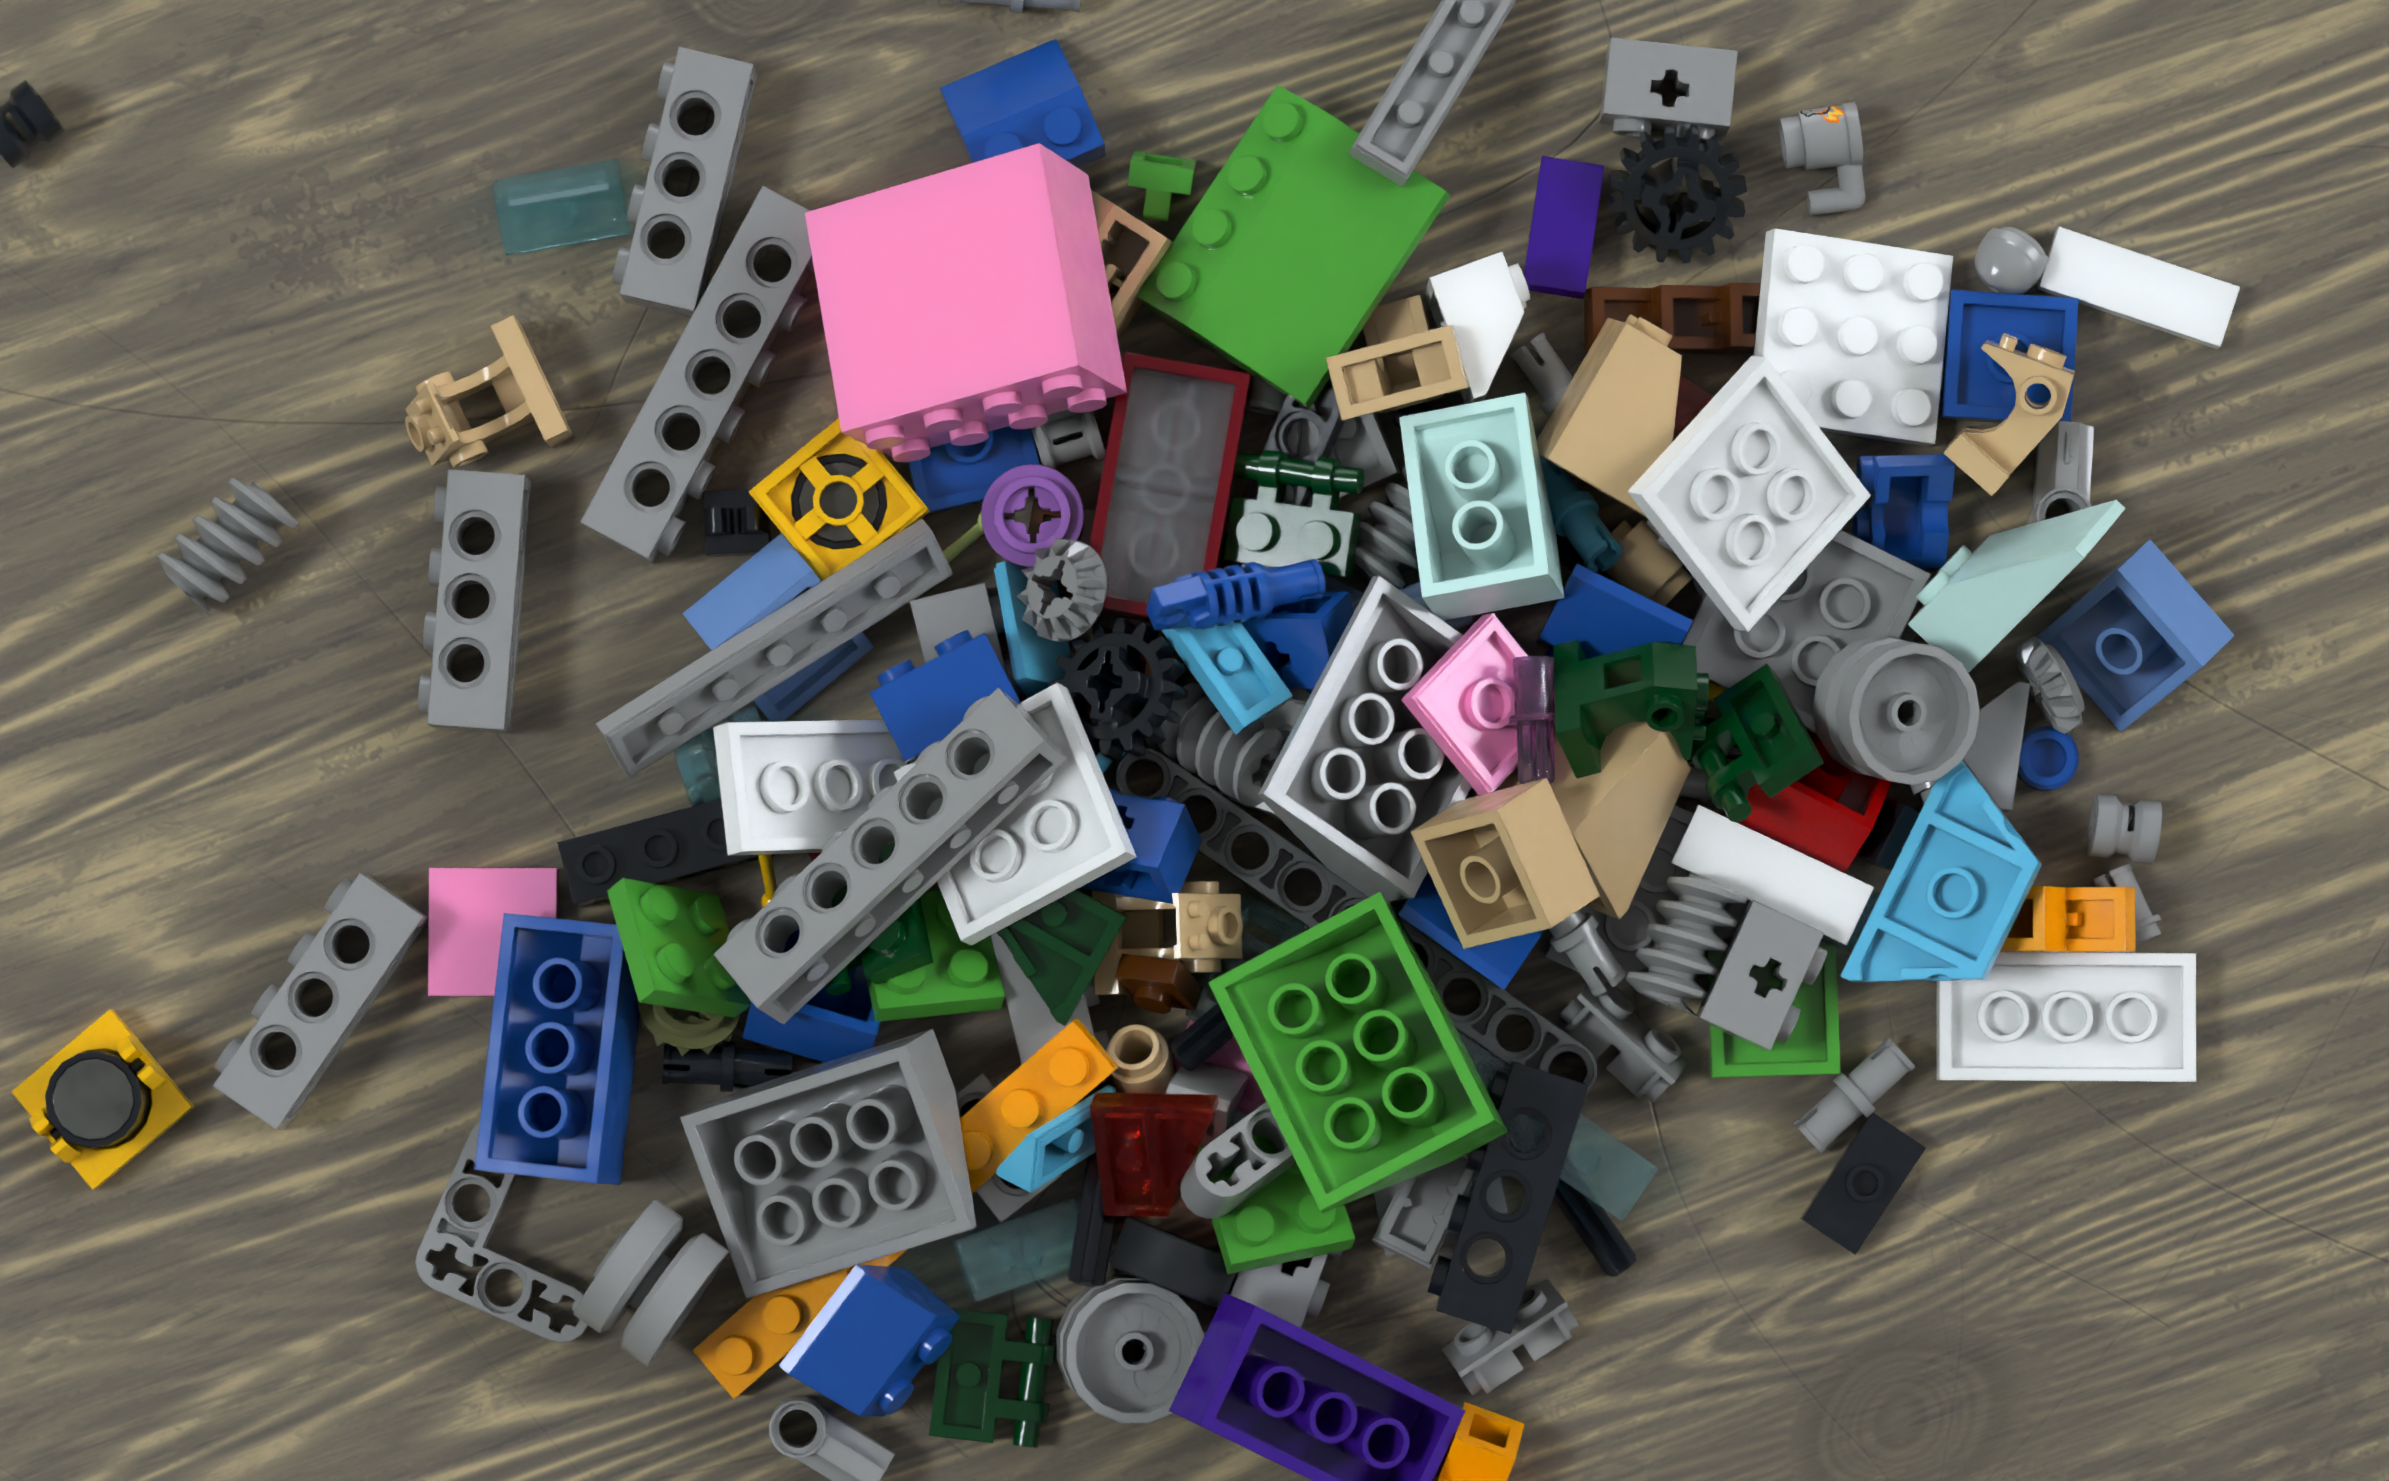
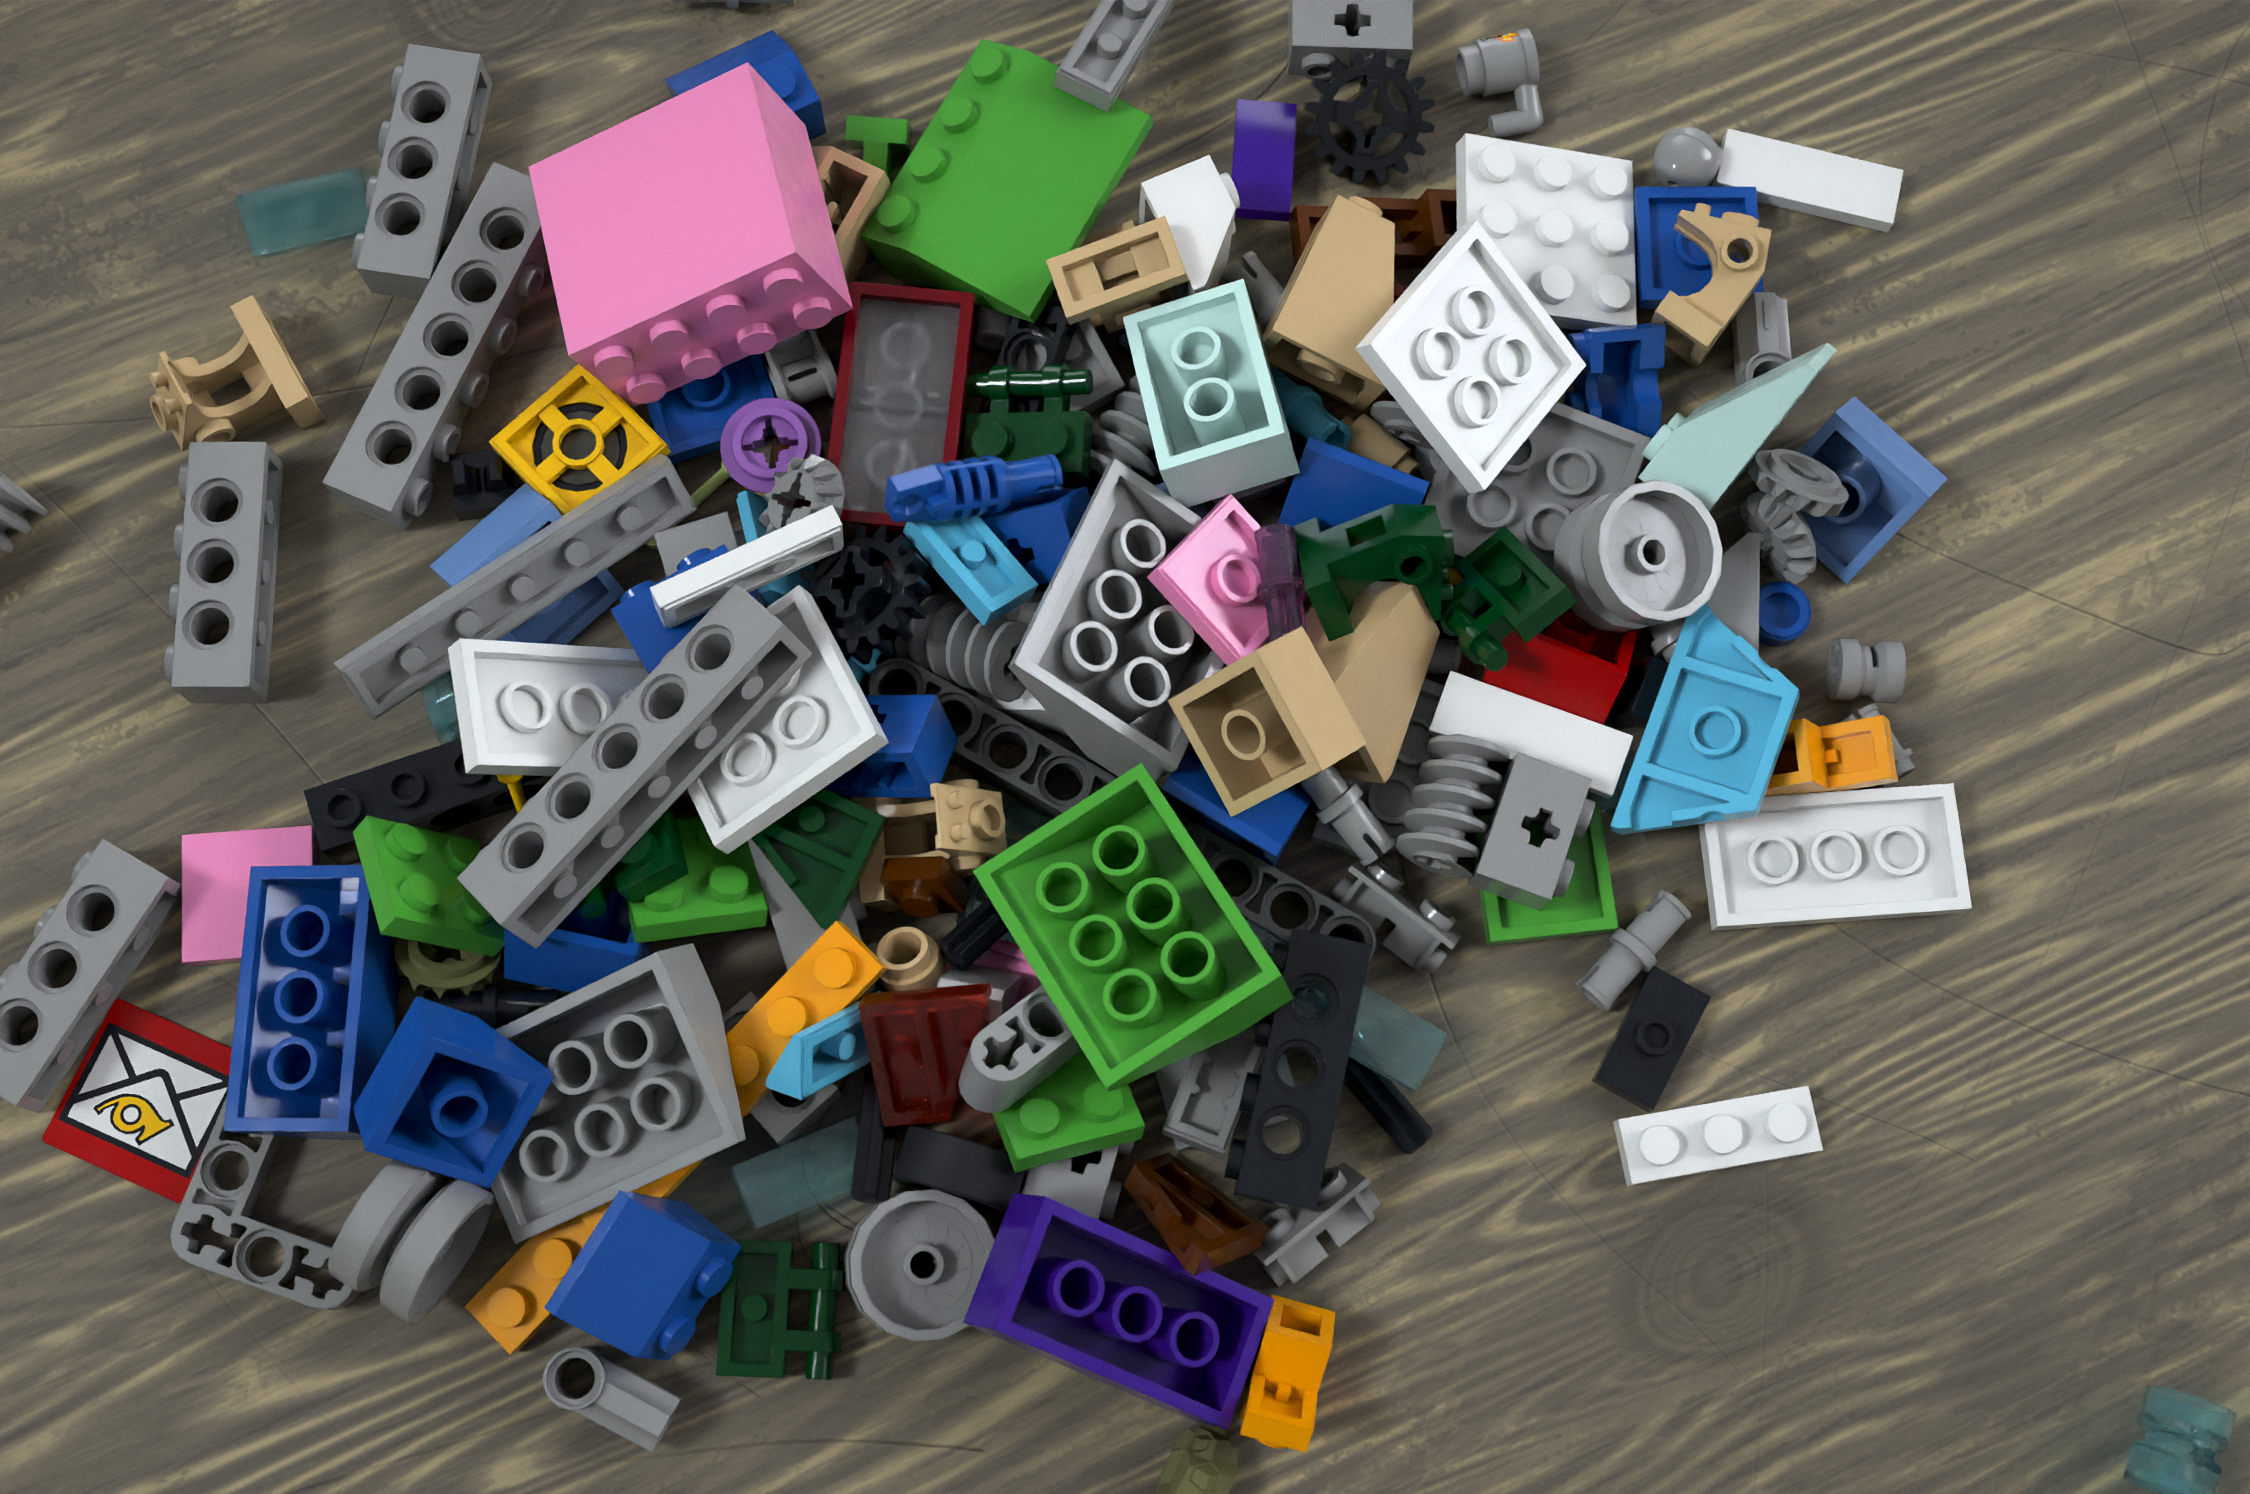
camera: 10 degrees left, 10 degrees down
none -> sticker [42,999,232,1203]
none -> blue slope [353,996,554,1188]
none -> white tile [650,505,844,629]
none -> reddish brown wing [1124,1153,1270,1276]
none -> white plate [1613,1086,1823,1186]
none -> light grey gear [1748,449,1849,517]

